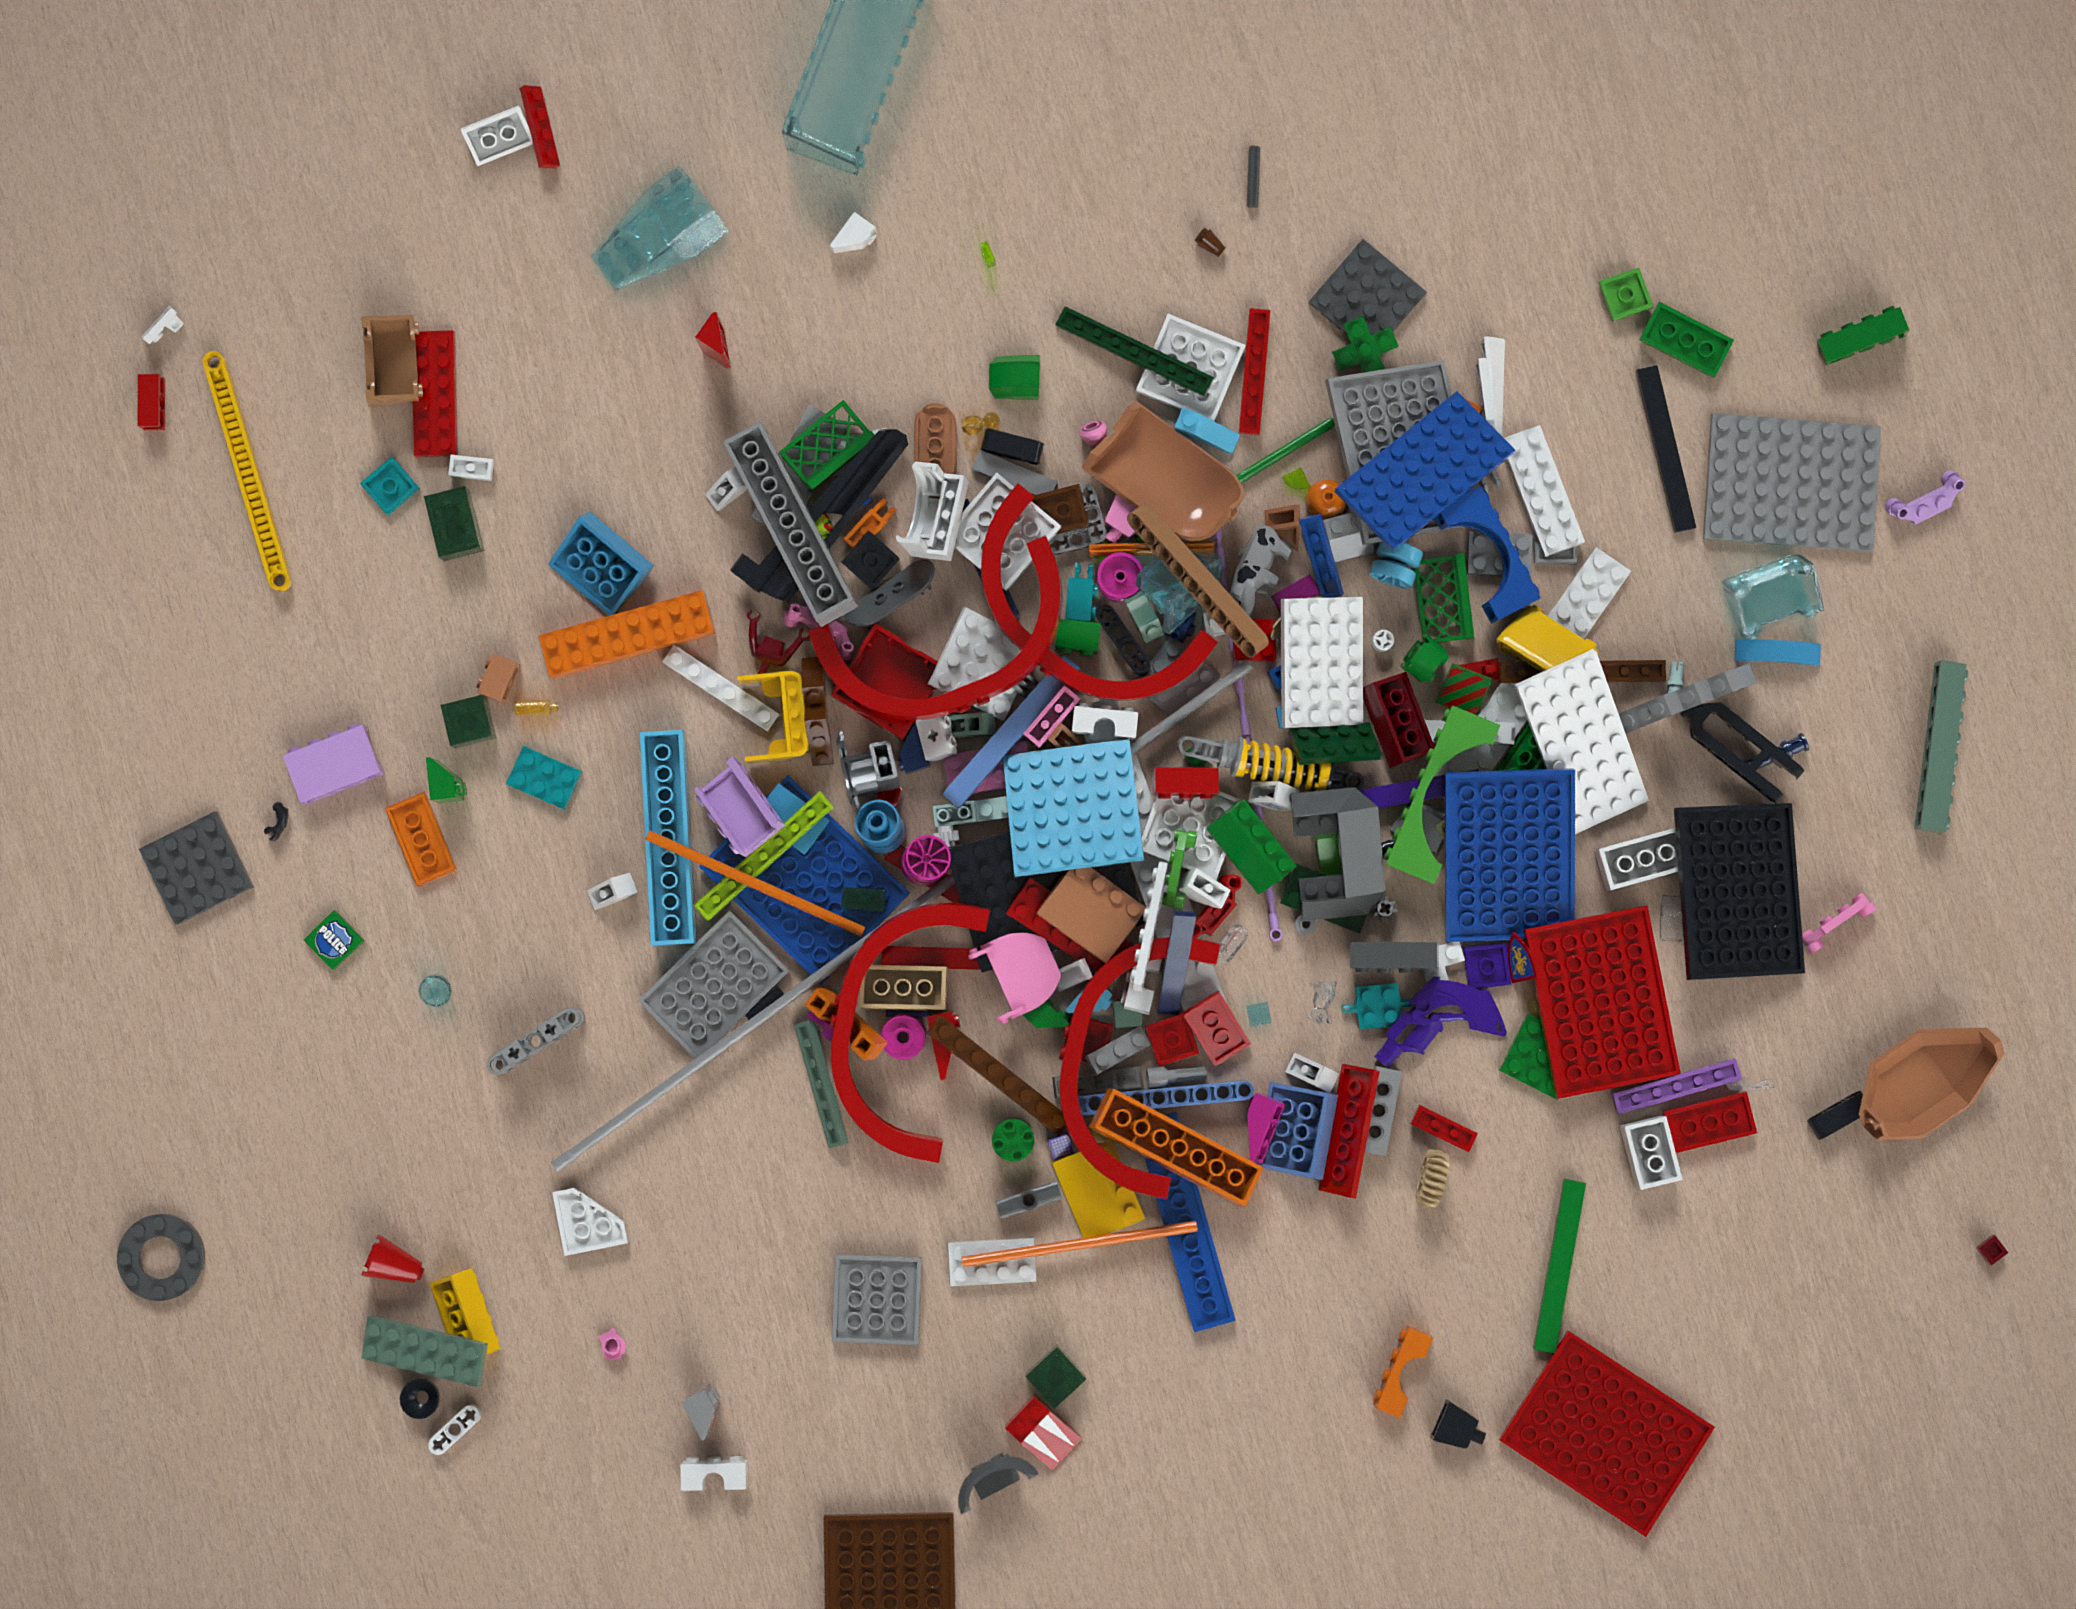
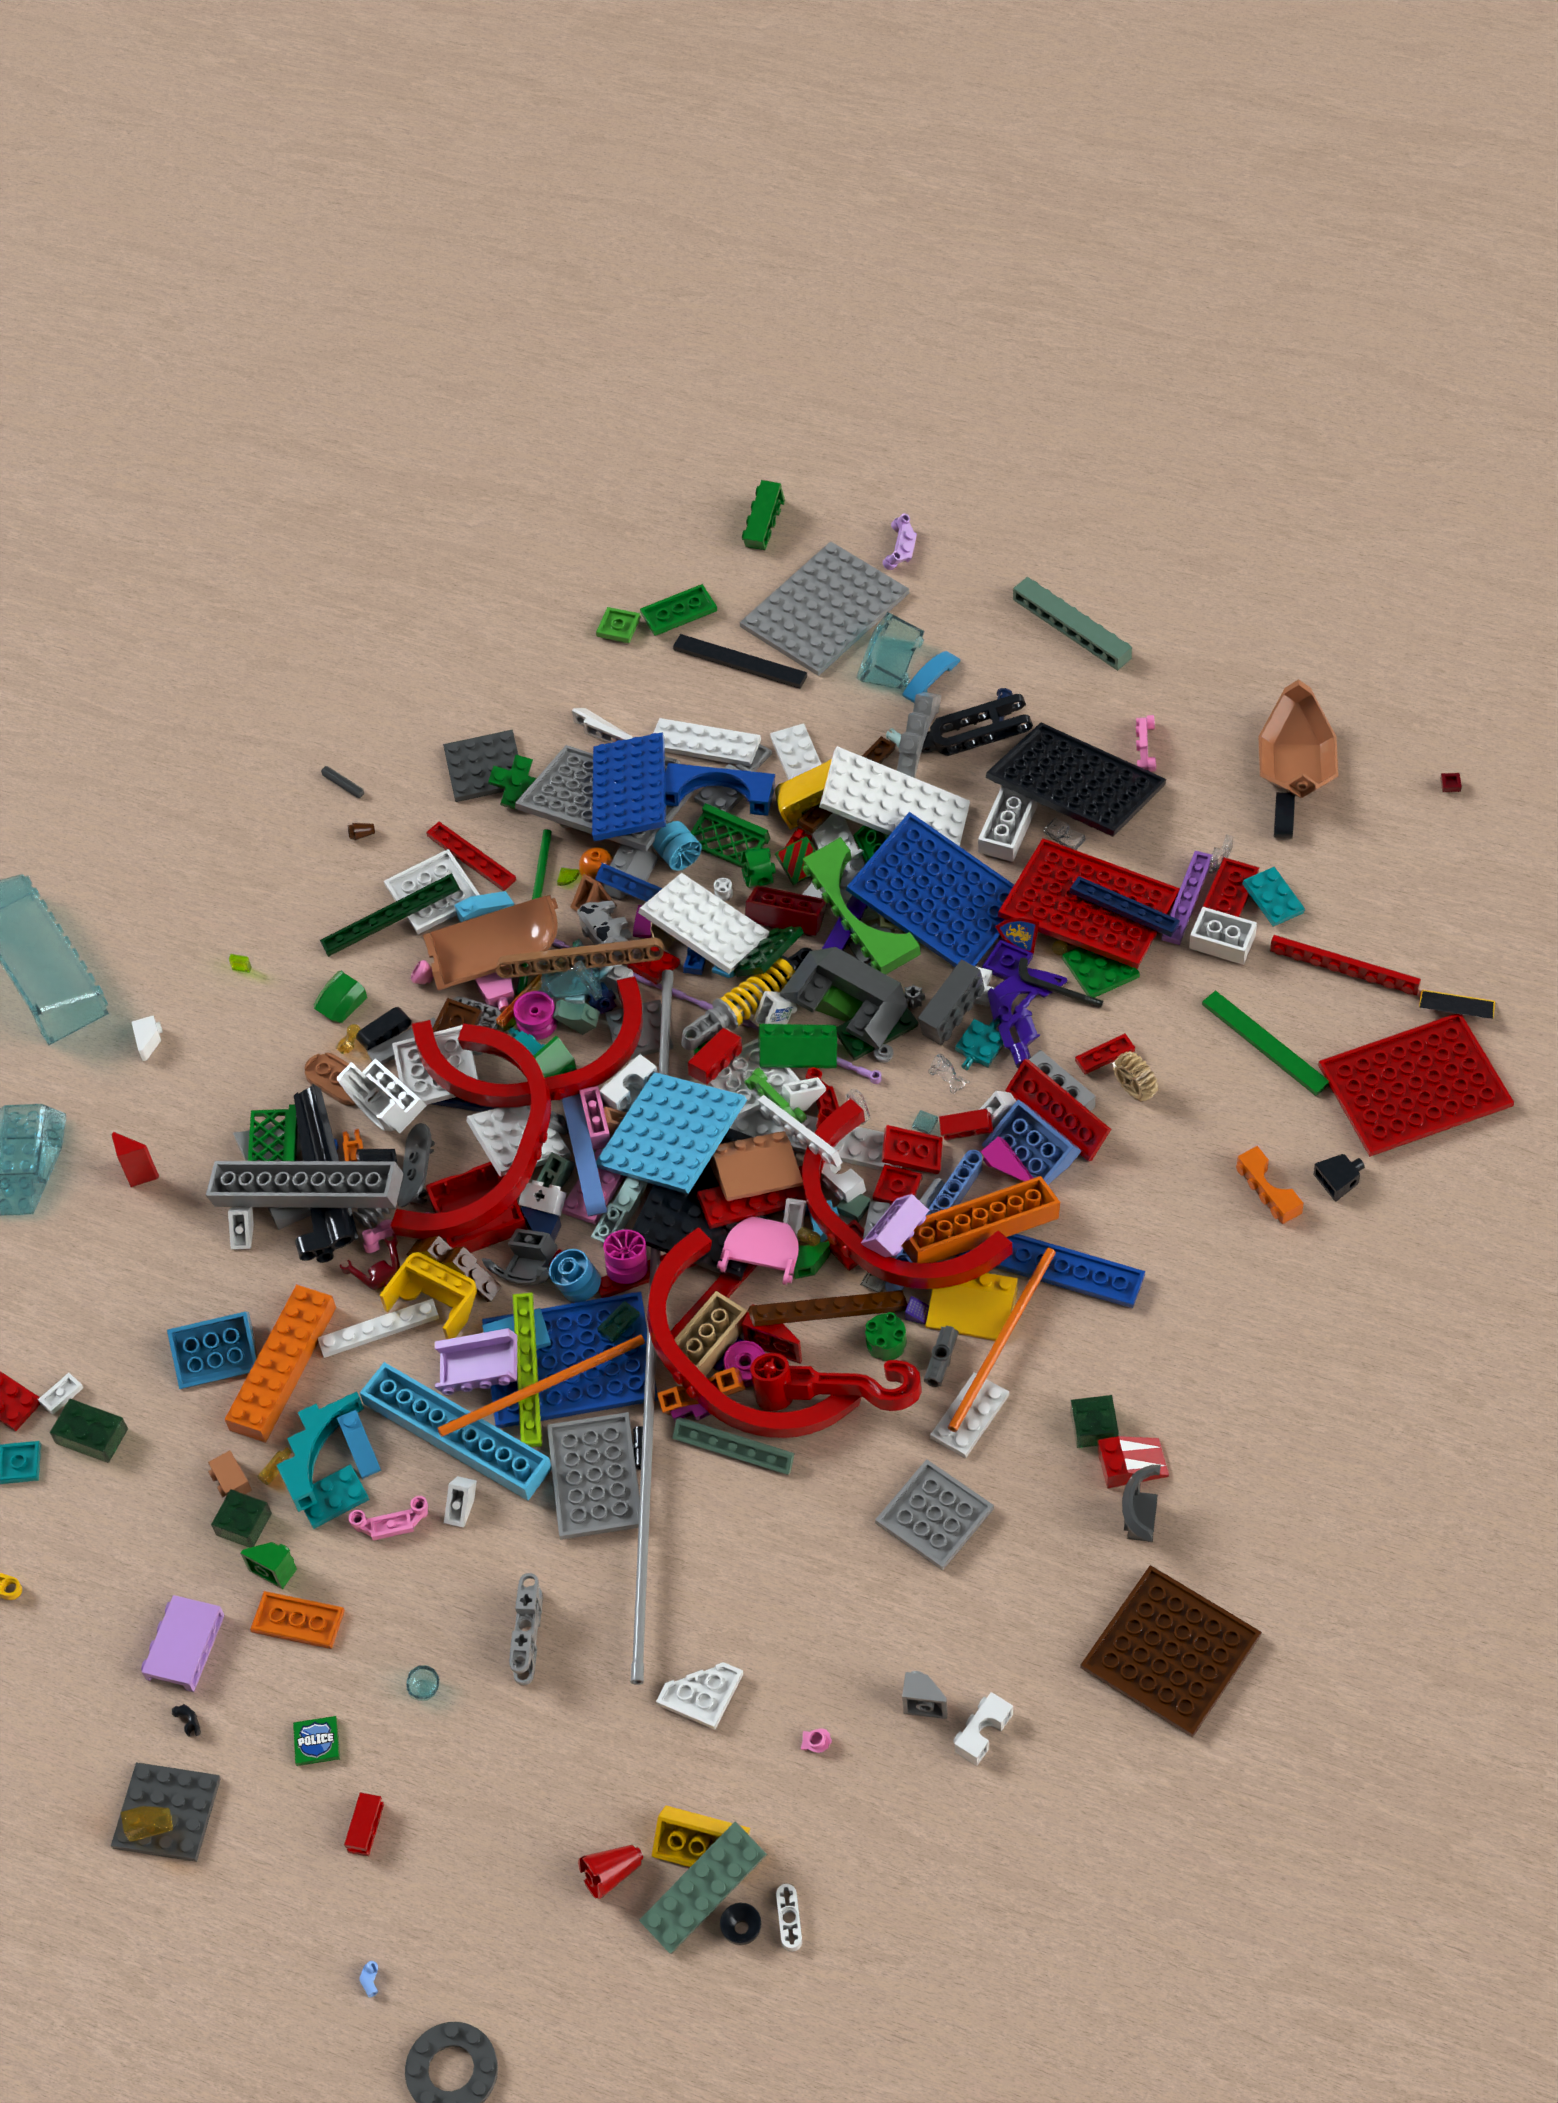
camera: 50 degrees left, 30 degrees down
black beam [1096,604,1151,676] -> none
tile [1157,911,1196,1015] -> none
none -> clear yellow slope [121,1806,173,1842]
none -> teal arch [277,1391,364,1512]
none -> dark azure slope [337,1410,381,1479]
none -> red piece [344,1792,385,1857]
none -> bright pink plate [349,1496,428,1541]
none -> light blue arm [359,1961,378,1998]
none -> red piece [750,1353,922,1411]
none -> clear yellow cylinder [797,1227,820,1246]
none -> lavender slope [861,1194,929,1257]
none -> red piece [939,1108,993,1140]
none -> pearl dark grey piece [1019,958,1103,1008]
none -> dark blue plate [1069,876,1180,937]
none -> teal plate [1242,866,1305,927]
none -> red plate [1270,935,1421,996]
none -> black sticker [1419,990,1495,1019]

